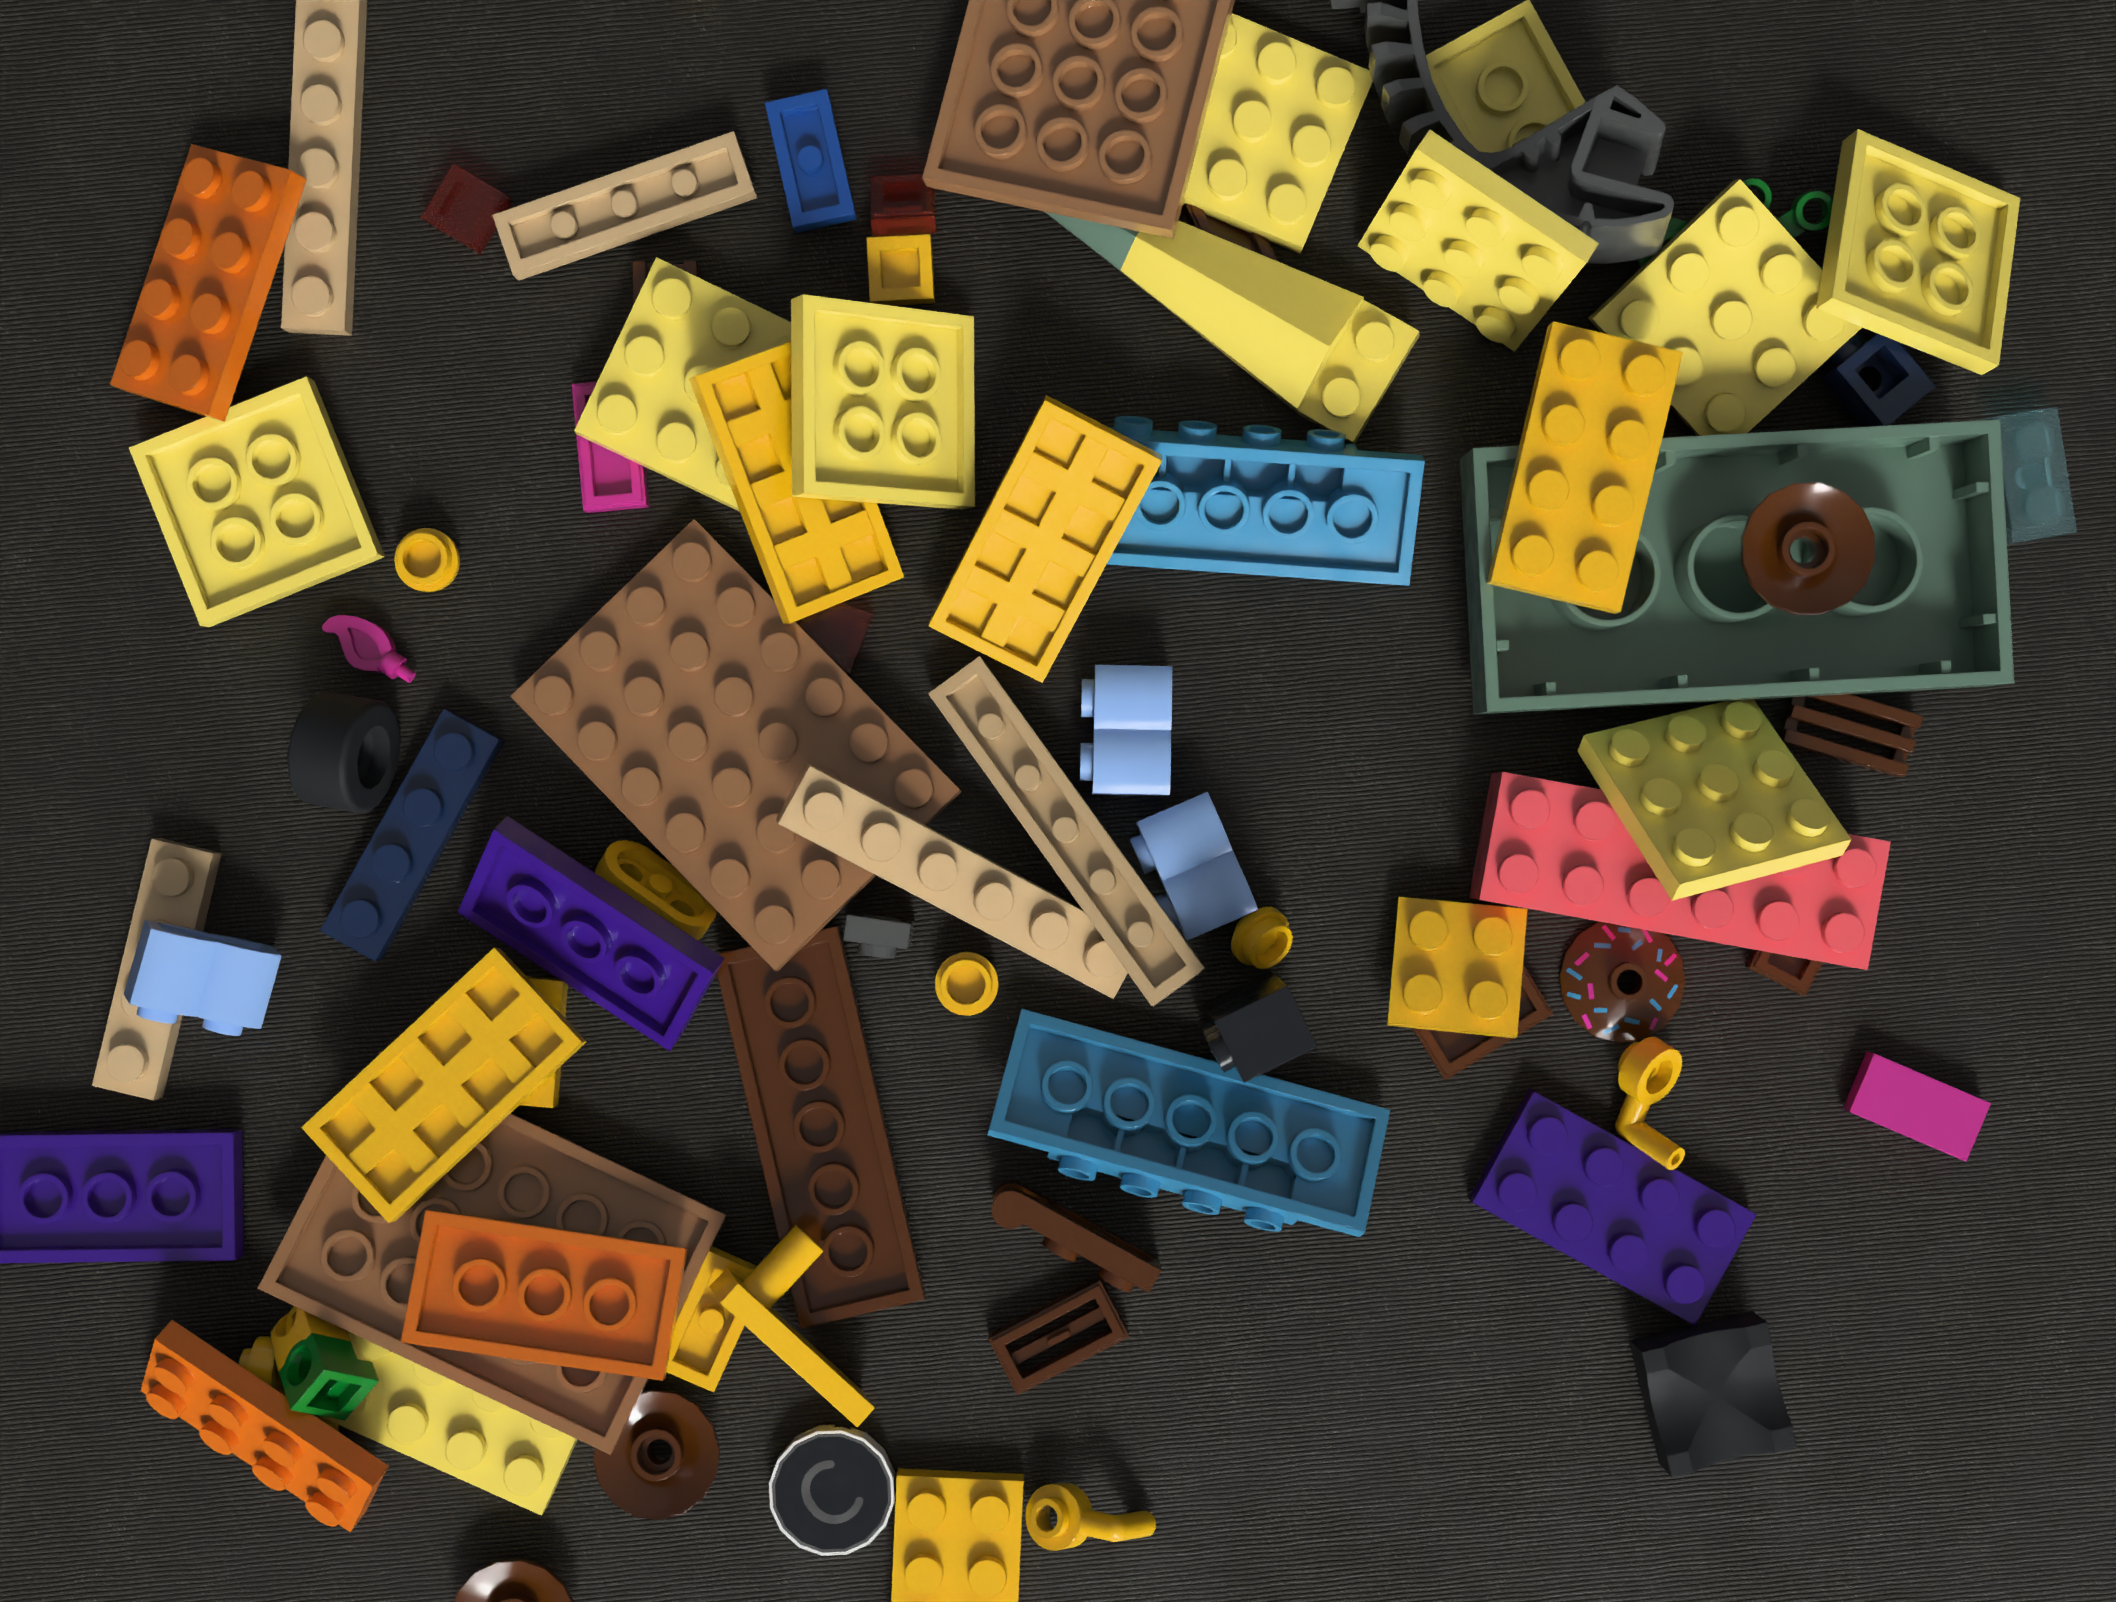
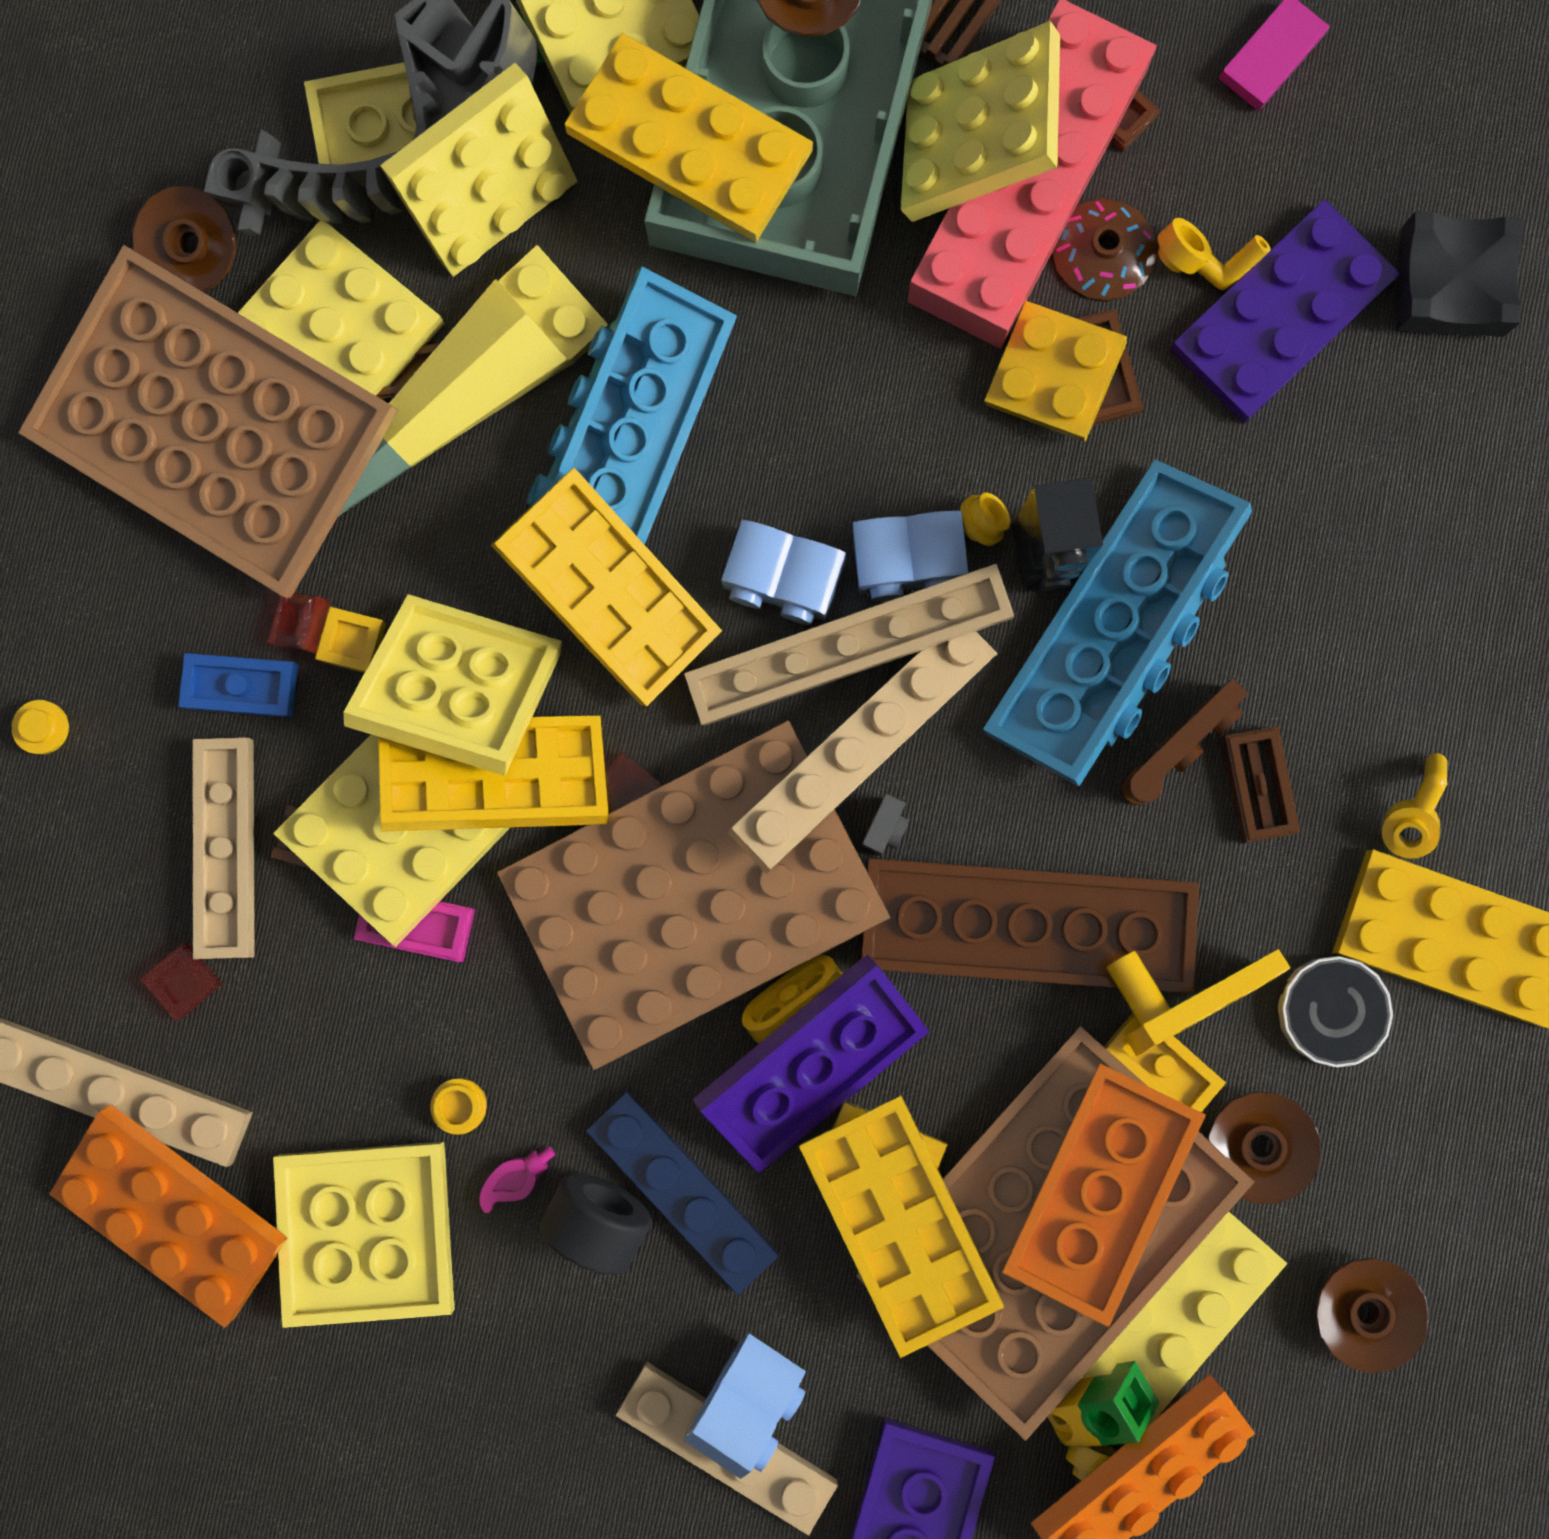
camera: 75 degrees left, 5 degrees down
yellow plate [935,952,999,1016] -> none

